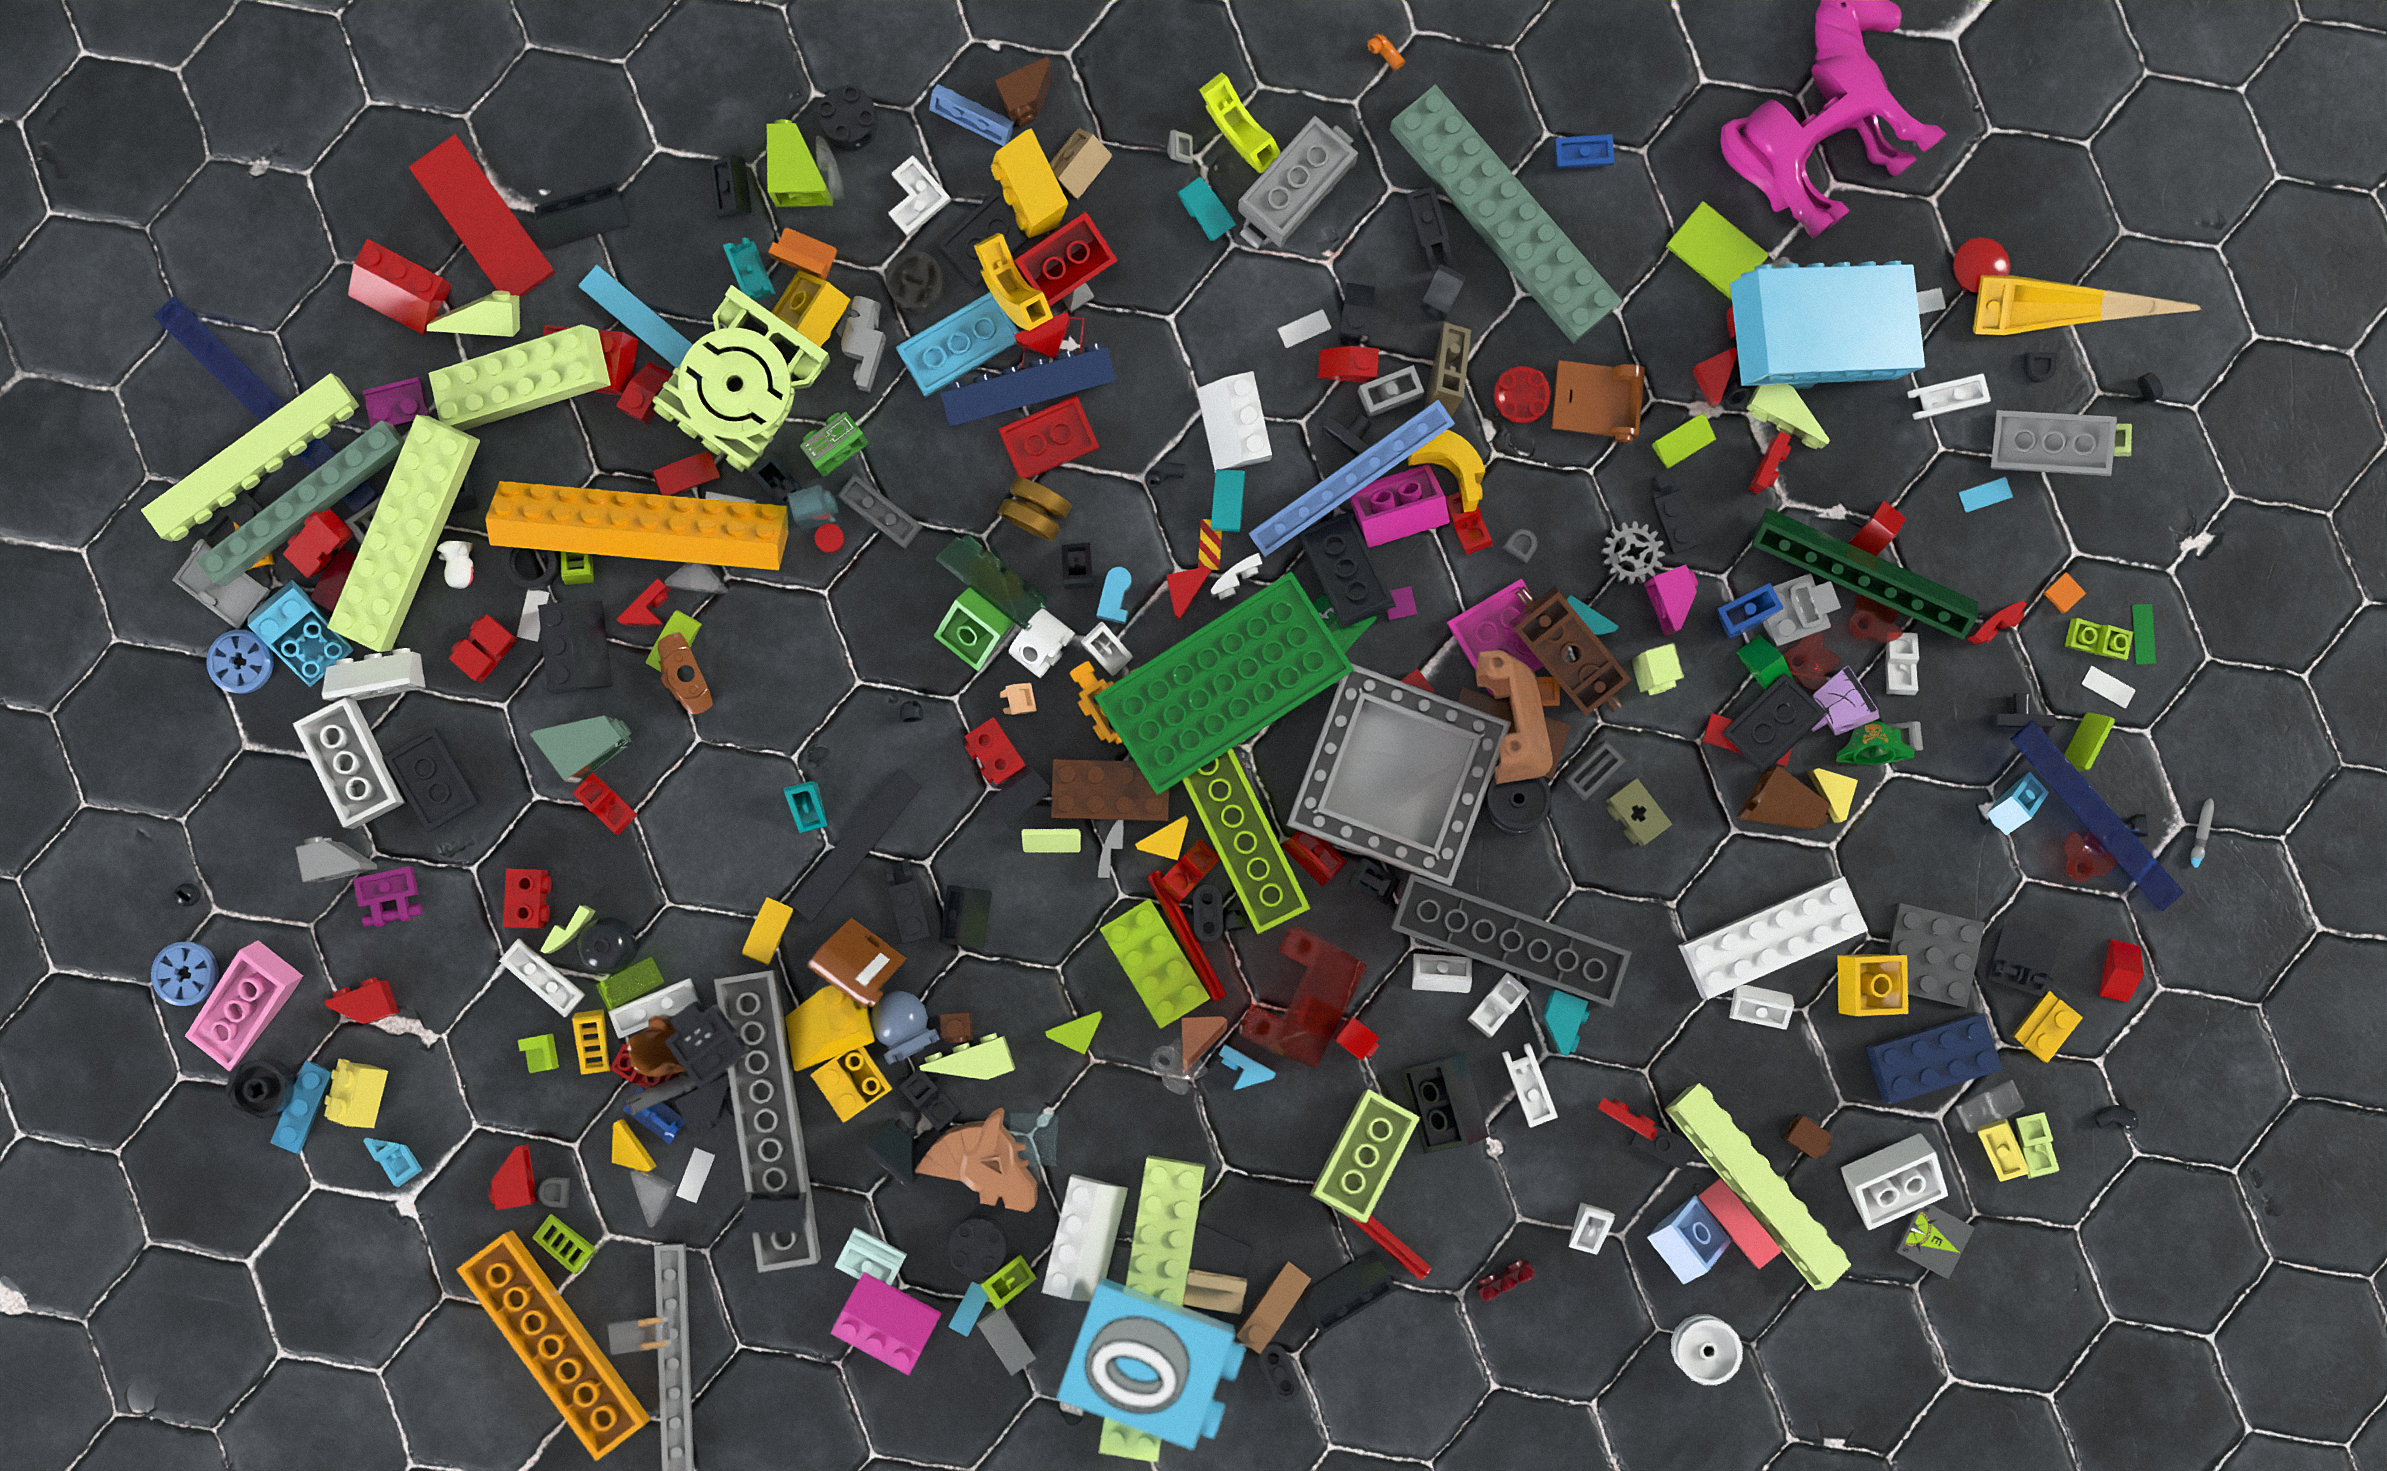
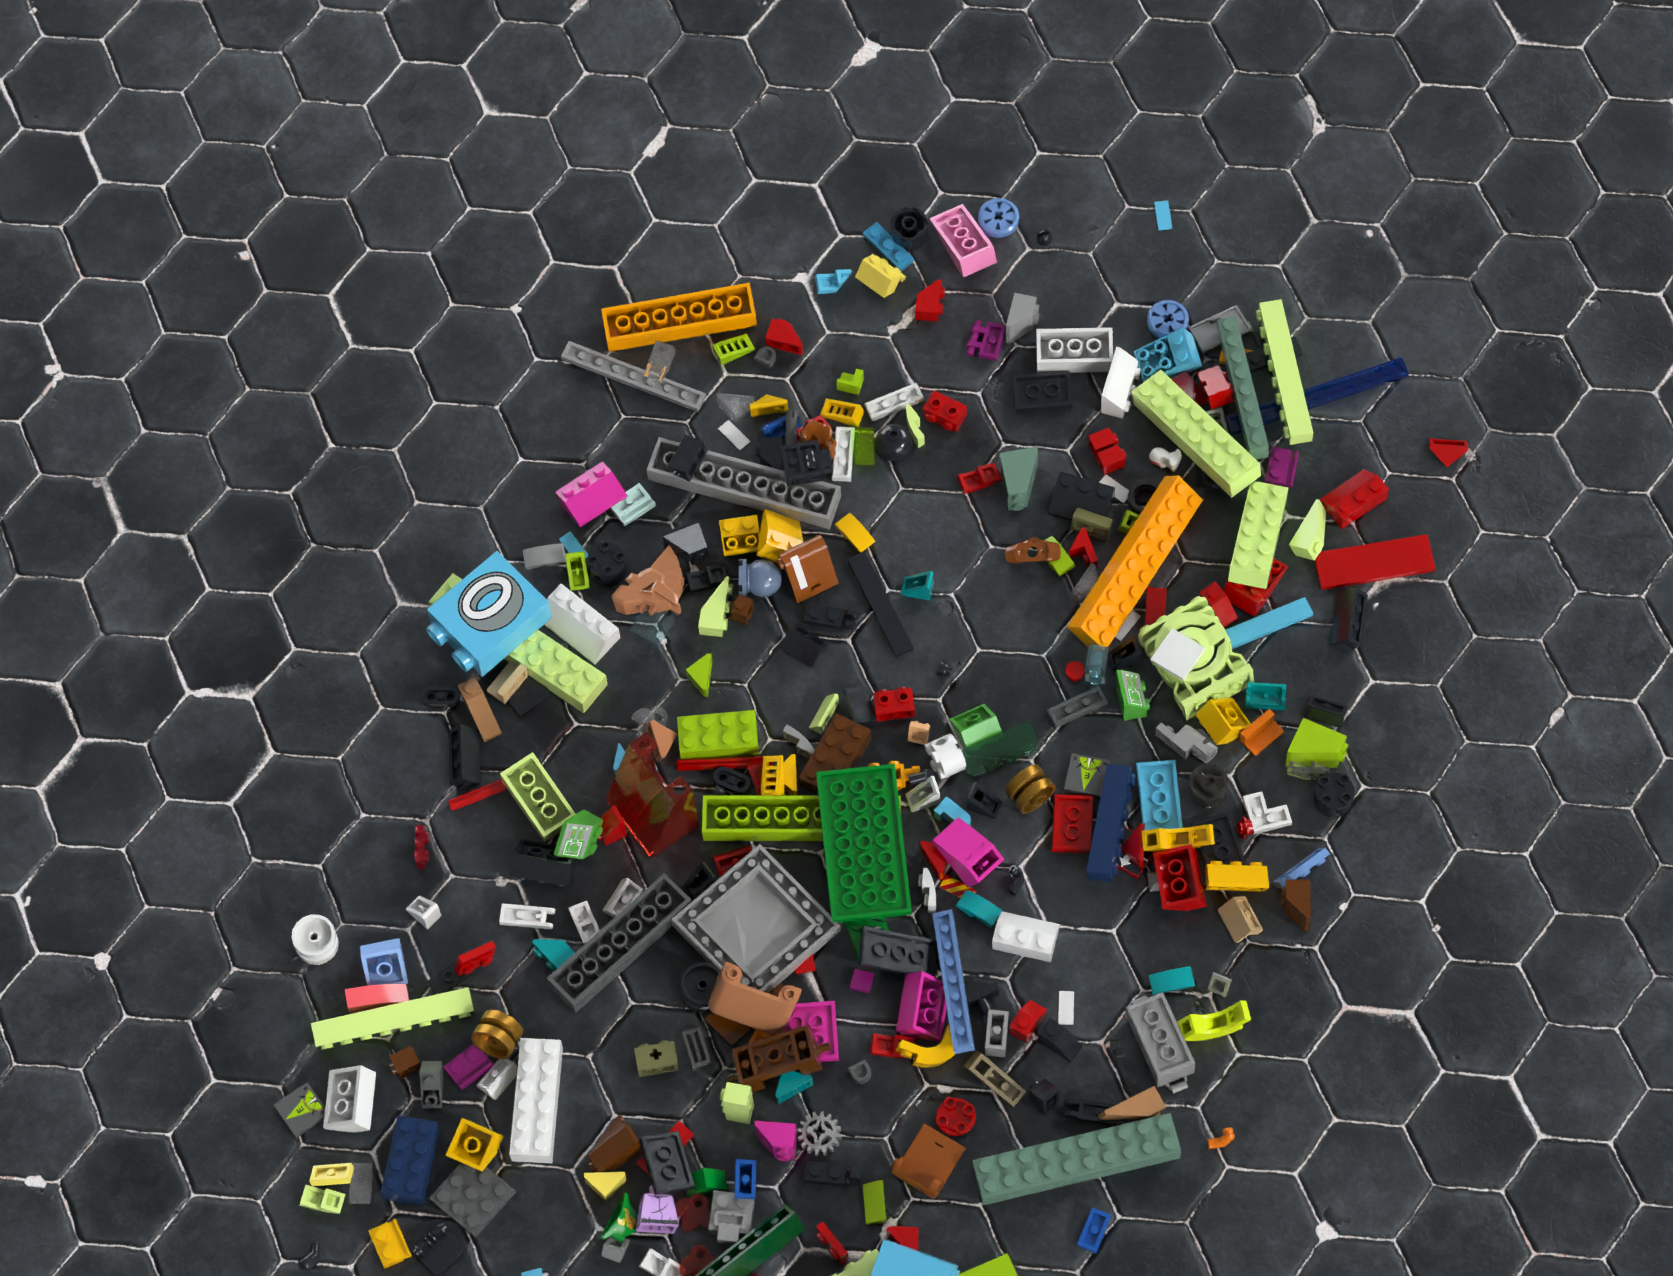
camera: 125 degrees right, 20 degrees down
none -> dark grey slope [419,1061,443,1108]
none -> magenta plate [443,1044,493,1091]
none -> pearl gold wheel [471,1010,523,1060]
none -> bright green slope [554,809,603,859]
none -> yellow slope [761,755,784,796]
none -> black arm [908,769,934,785]
none -> dark pink slope [932,817,1005,887]
none -> dark grey tile [1064,753,1110,798]
none -> olive slope [1070,508,1113,542]
none -> medium nougat slope [1098,1086,1166,1121]
none -> white tile [1150,628,1205,681]
none -> medium azure sticker [1154,201,1172,230]
none -> red plate [1237,816,1253,839]
none -> red slope [1429,438,1468,467]

